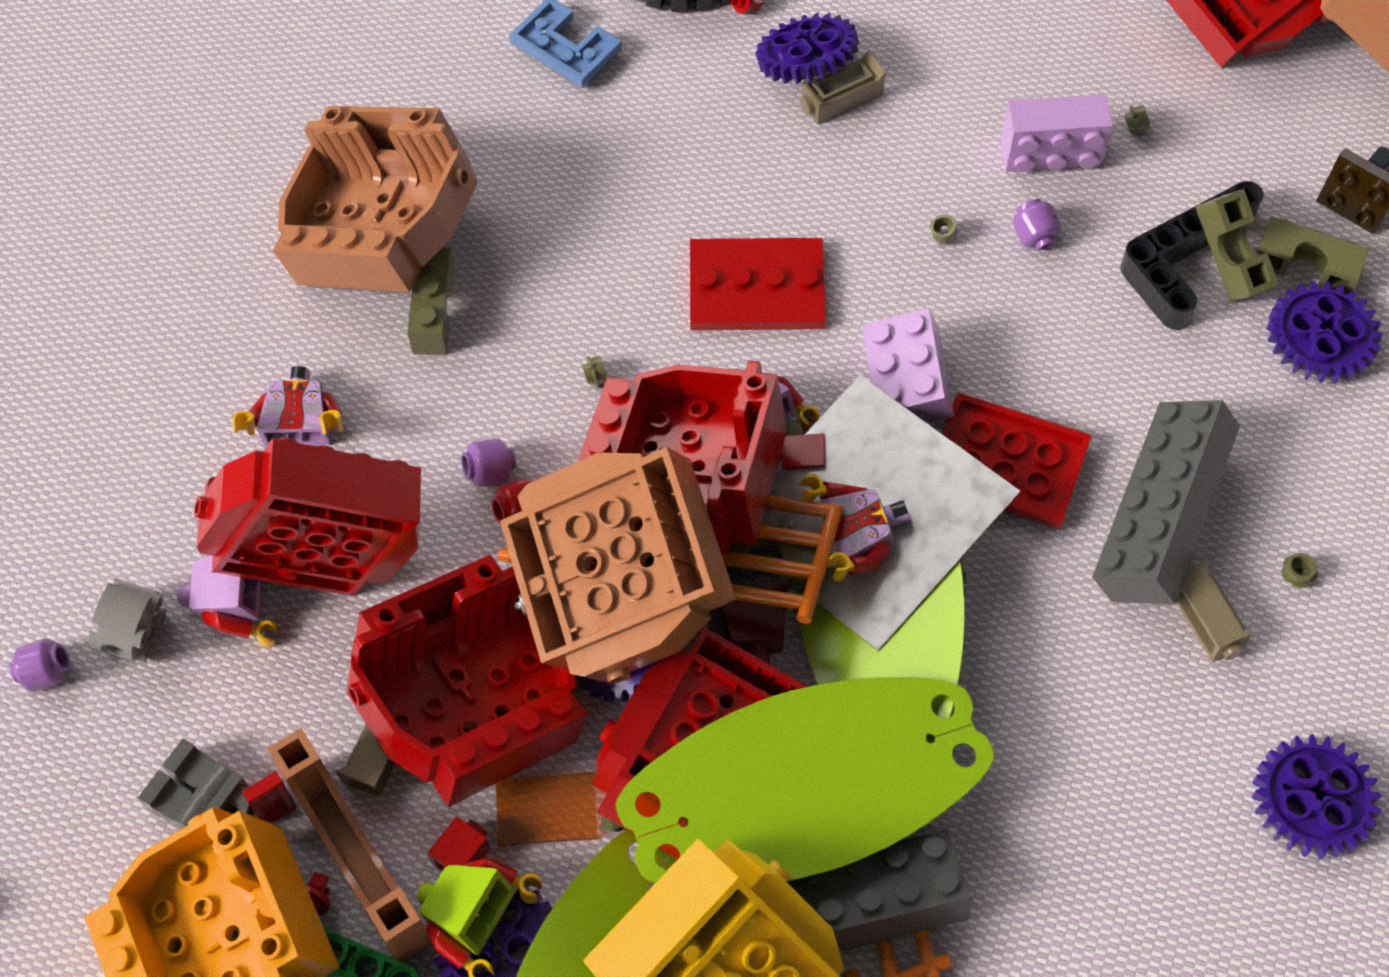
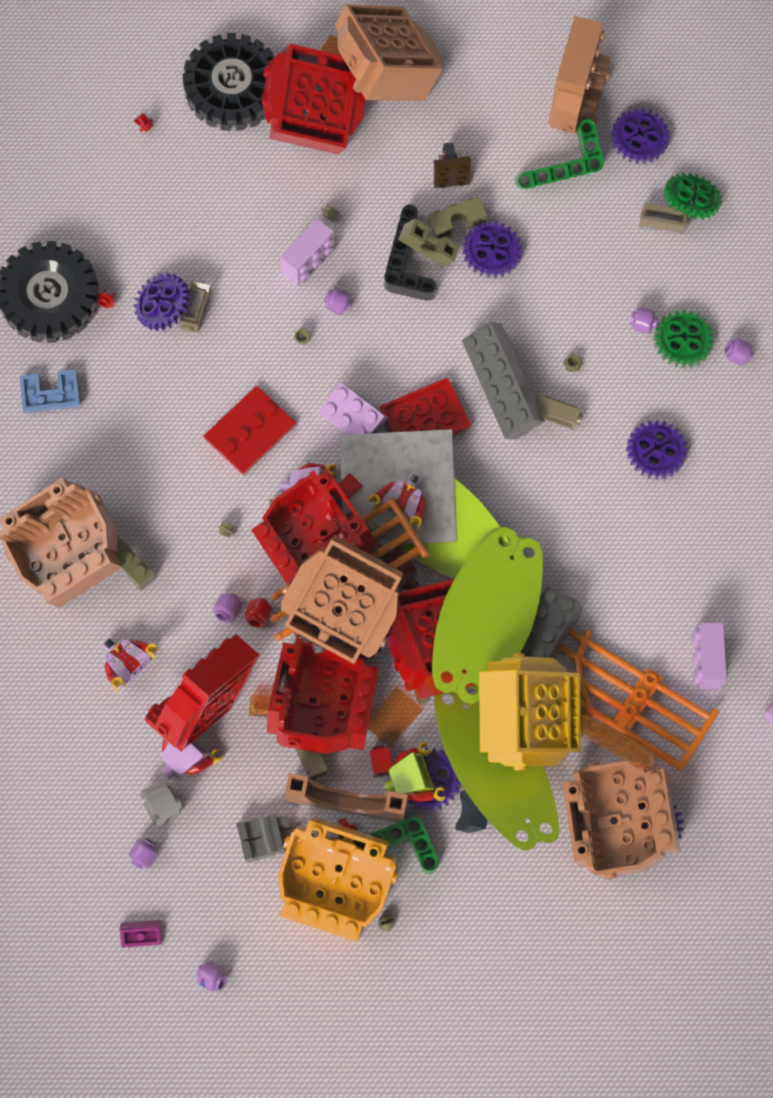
camera: 50 degrees left, 10 degrees up
red tile [242,771,297,823] -> none

